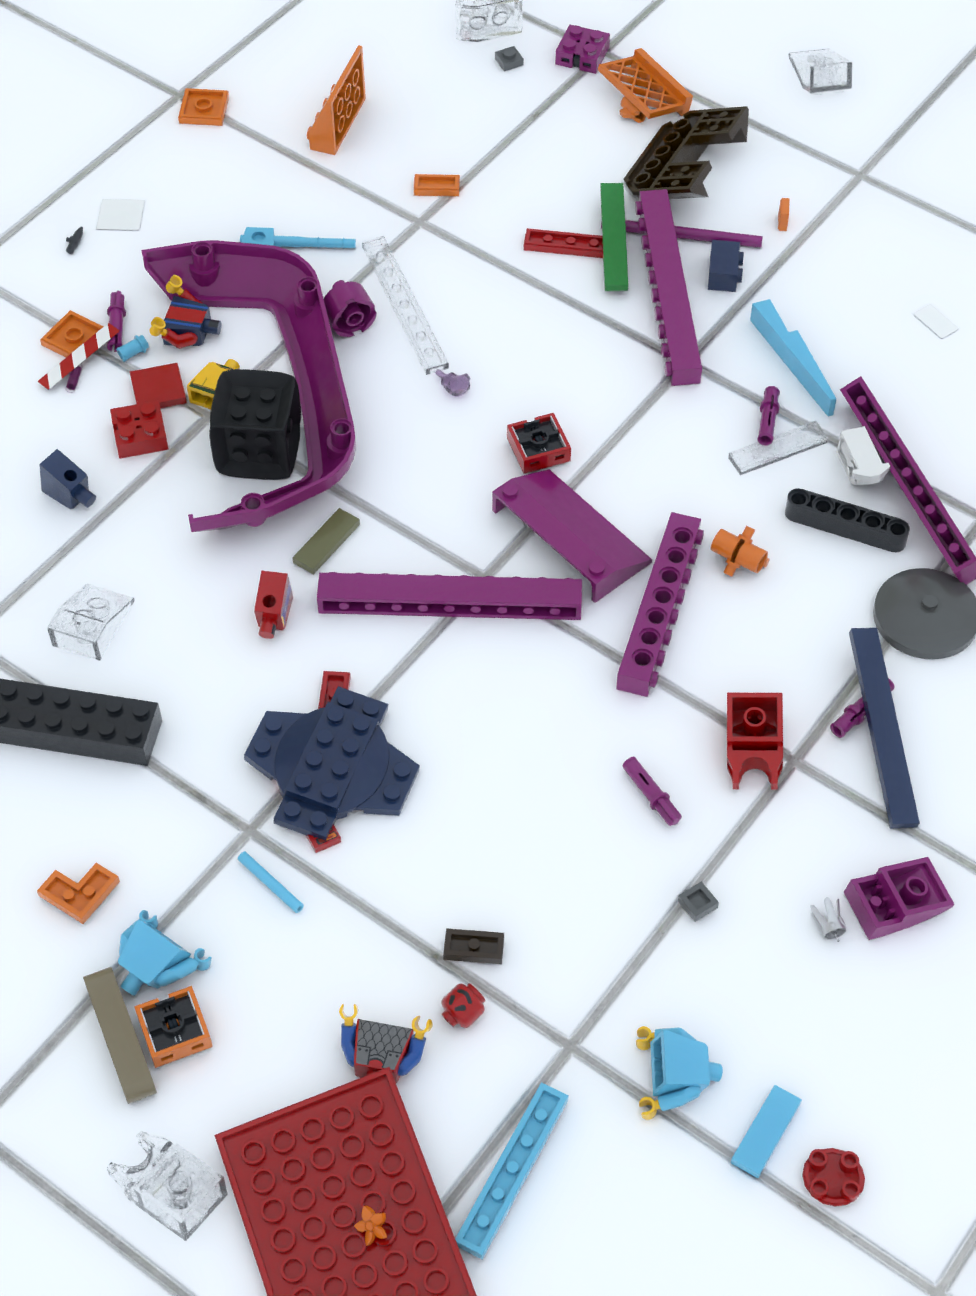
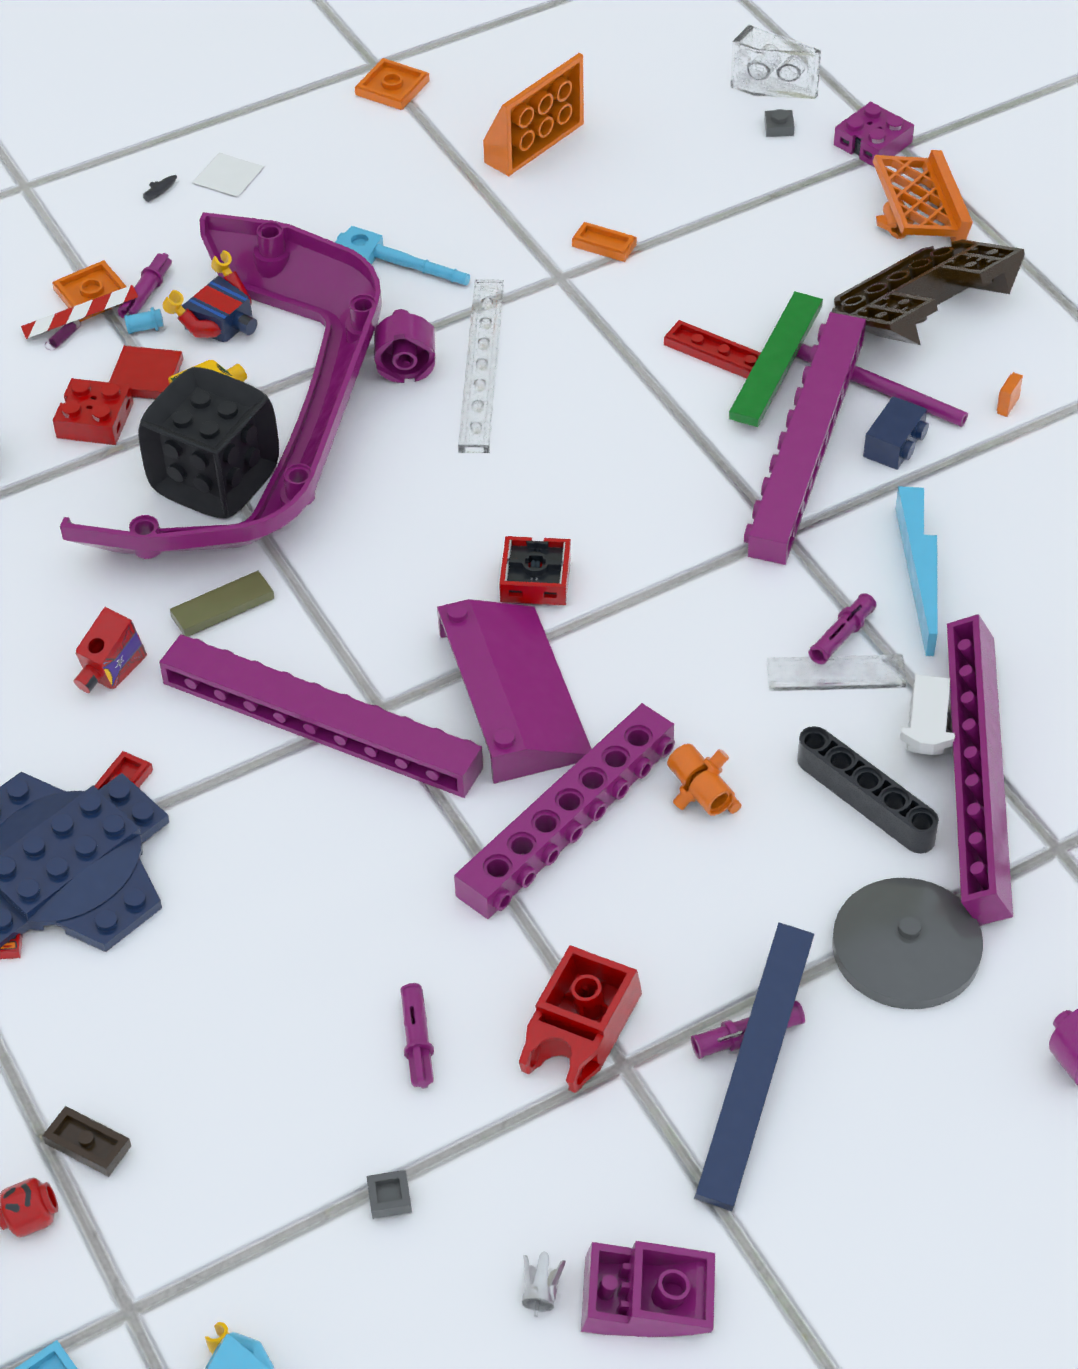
camera: 25 degrees right, 5 degrees down
clear purple piece [435,369,471,397] -> none

